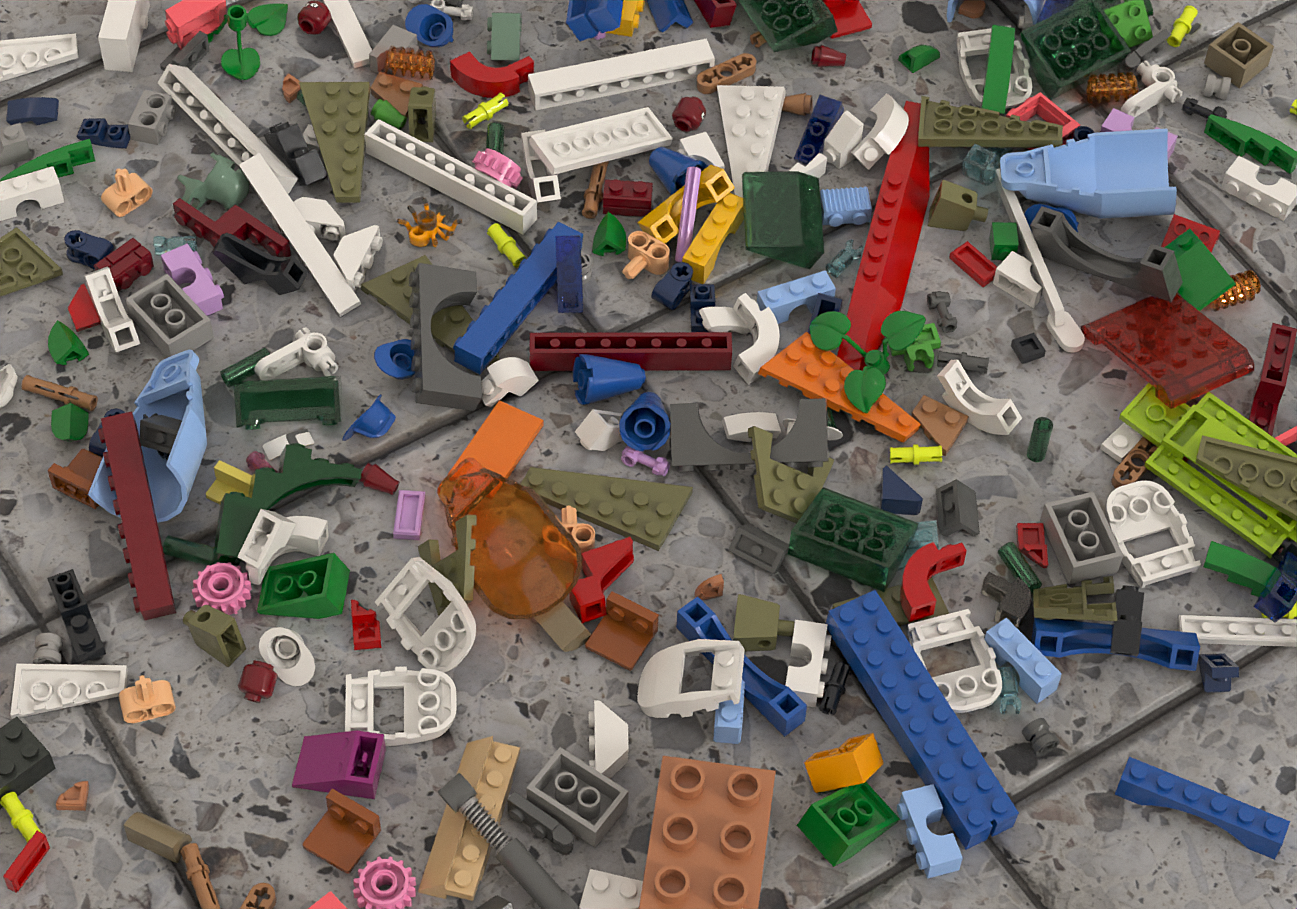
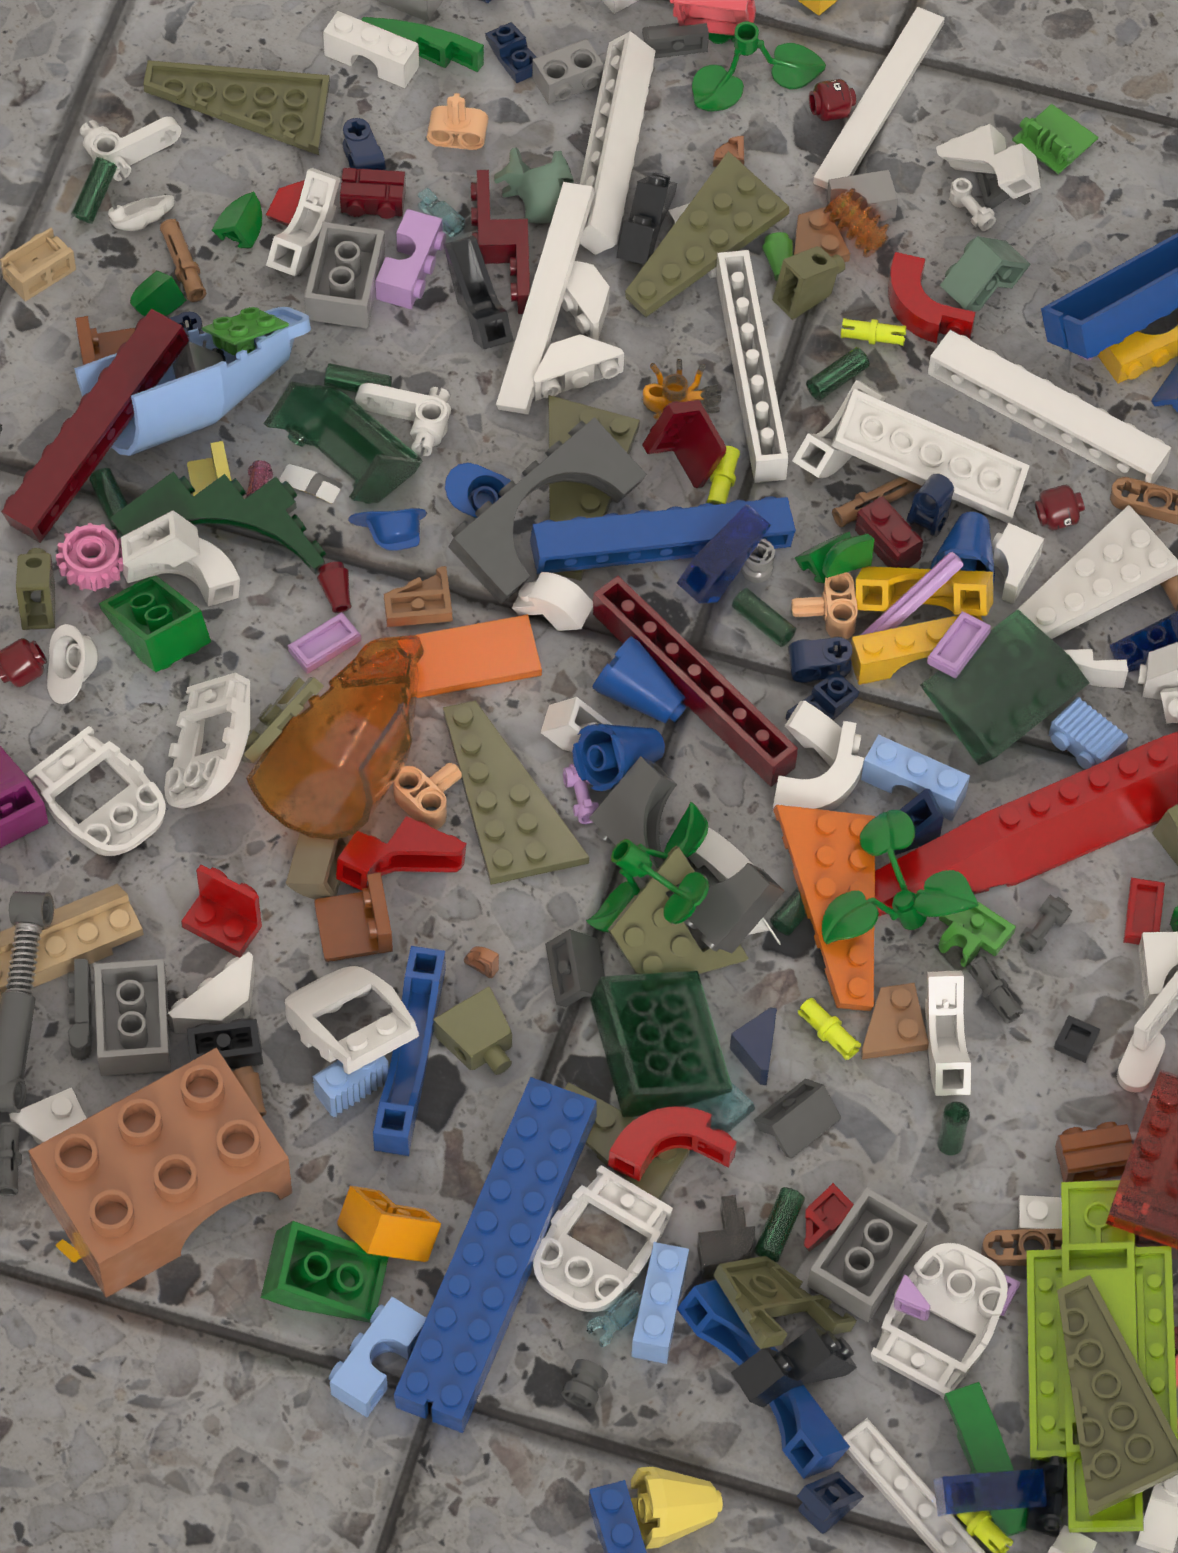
camera: 50 degrees right, 5 degrees up
red slope [351,600,382,650] -> none
blue piece [405,4,454,47] -> none
bright pink gear [472,148,523,189] -> none
white arch [785,620,831,708] -> none
black axle [819,662,850,715] -> none
clear light blue bar [826,239,864,278] -> none
none -> red bracket [181,865,262,958]
none -> black brick [187,1018,263,1069]
none -> bright green hinge [202,307,289,356]
none -> medium nougat wing [384,566,453,627]
none -> green plant [586,802,709,933]
none -> light yellow cone [631,1466,723,1549]
none -> dark red bracket [642,400,726,488]
none -> clear green piece [732,588,796,647]
none -> green brick [822,534,874,578]
none -> lavender slope [894,1274,930,1321]
none -> dark blue piece [906,474,954,537]
none -> lavender tile [927,611,991,679]
none -> dark orange brick [1055,1122,1137,1182]

